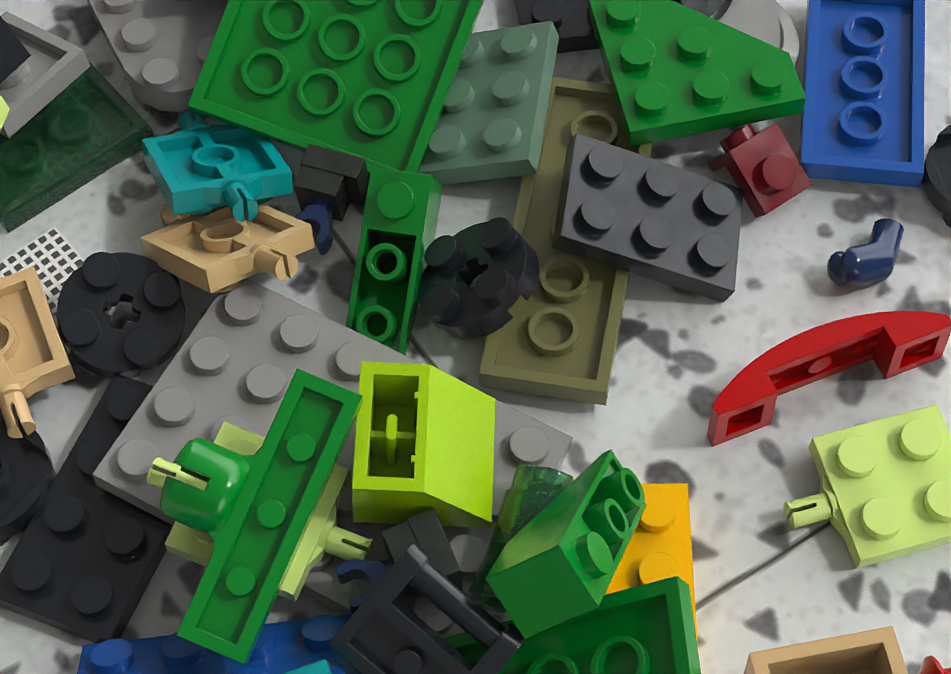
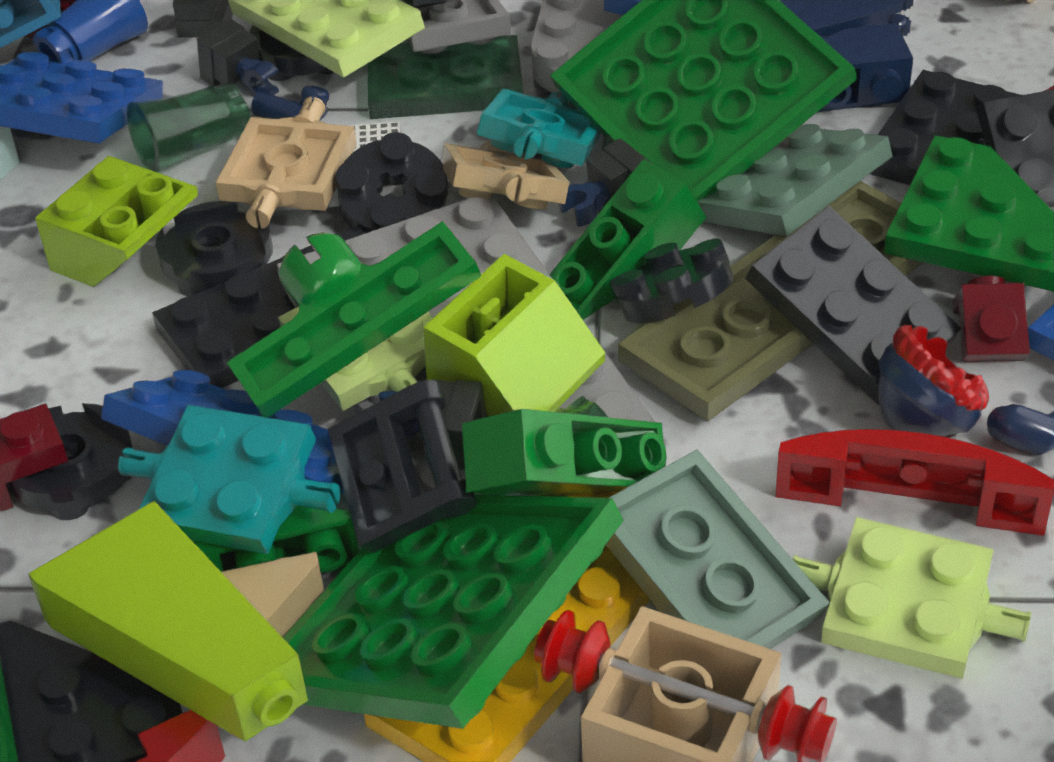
camera: 35 degrees right, 15 degrees down
none -> sand green plate [606,449,830,649]
none -> hair [878,325,989,436]

